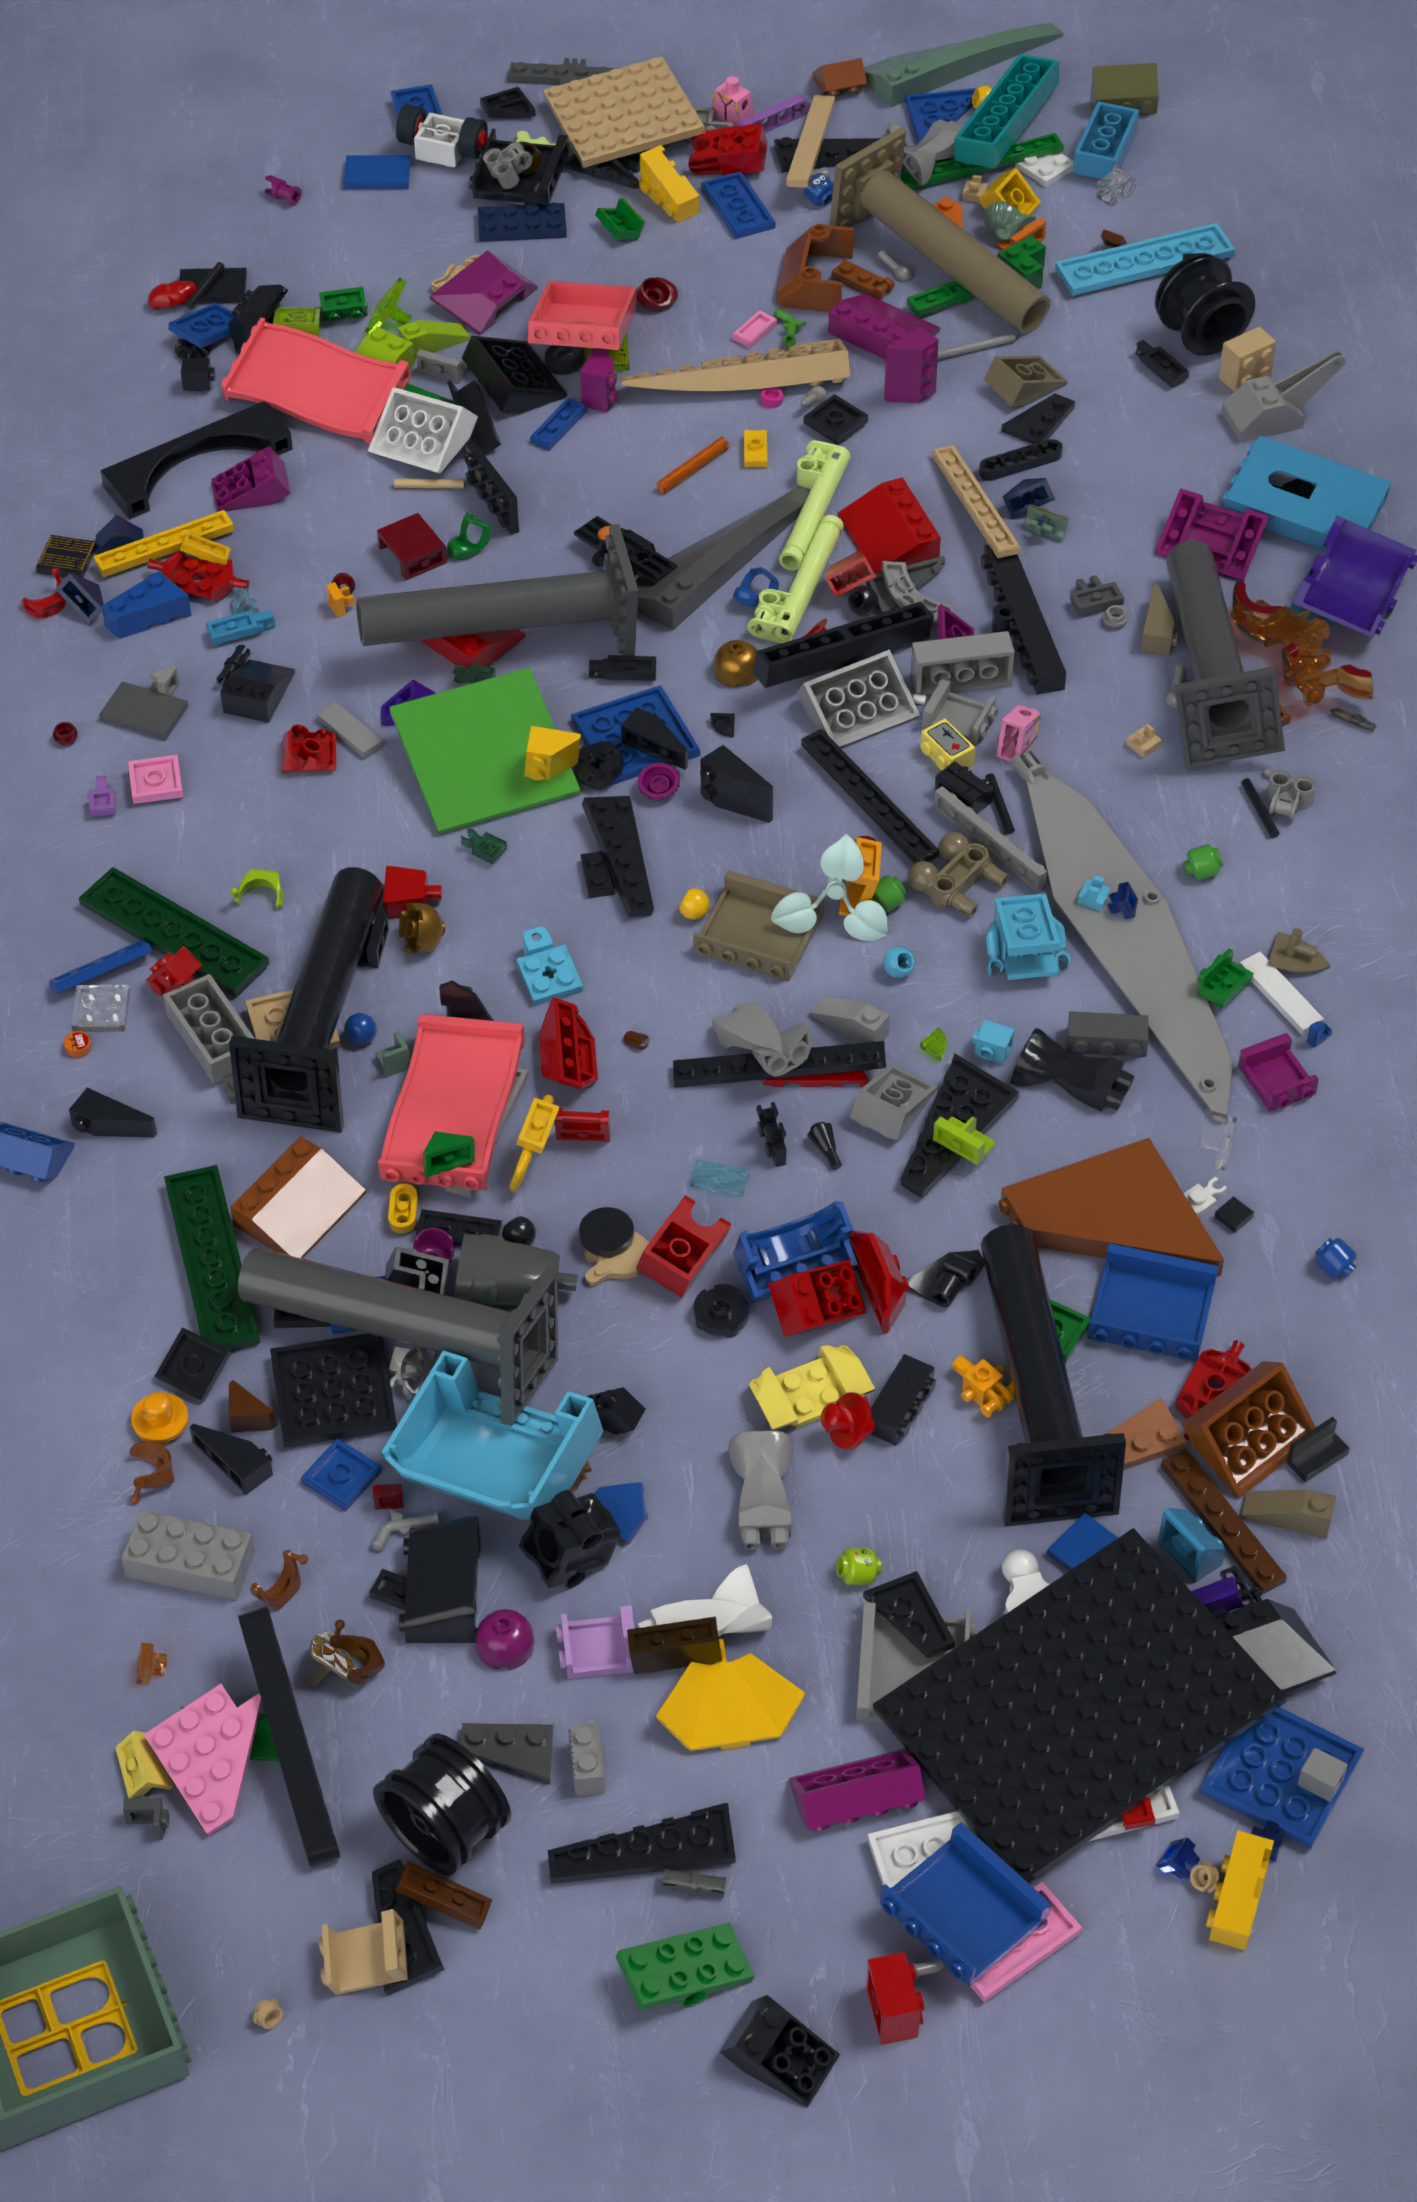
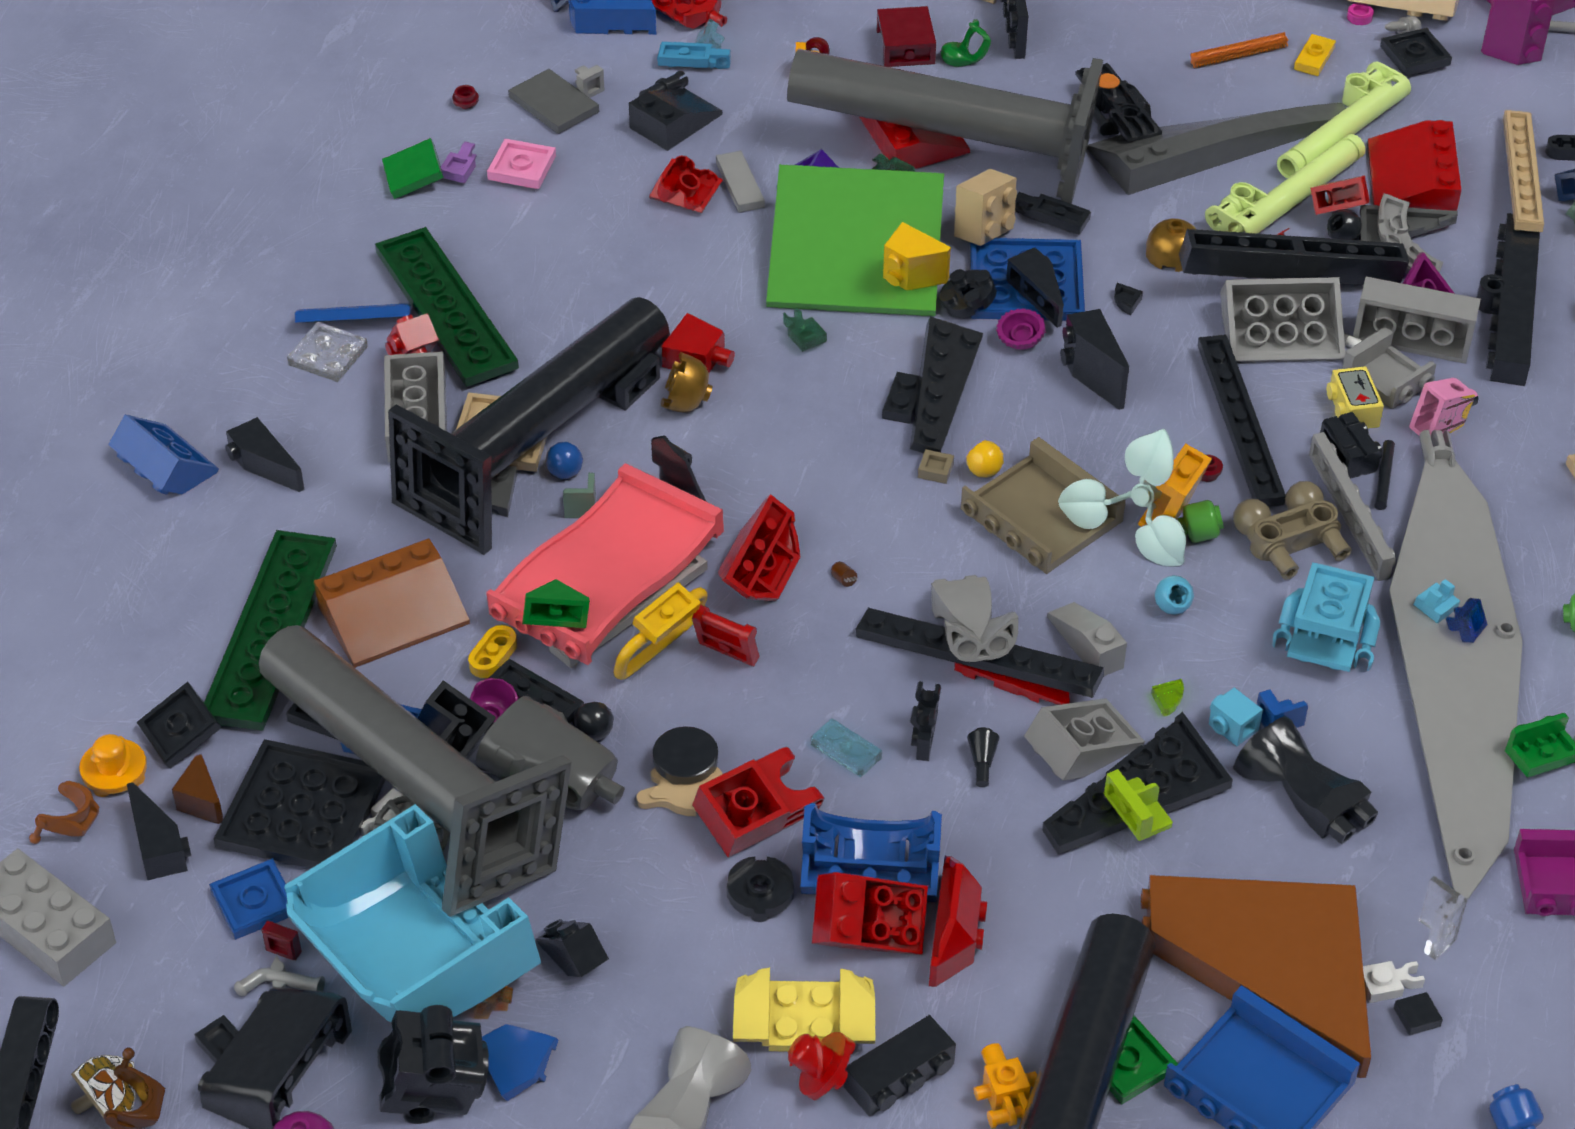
camera: 25 degrees right, 5 degrees down
orange tile [64,1031,91,1057] -> none
lime helmet [230,869,285,908] -> none
dark orange helmet [250,1549,308,1609] -> none
medium azure plate [516,926,583,1006] -> none
blue piece [733,567,779,607] -> none
black panel [907,1250,985,1308] -> none
dark grey brick [1067,1011,1149,1057] -> none
none -> green tile [382,138,444,199]
none -> dark tan tile [918,449,954,484]
none -> tan brick [954,169,1017,246]
none -> blue panel [1257,689,1308,728]

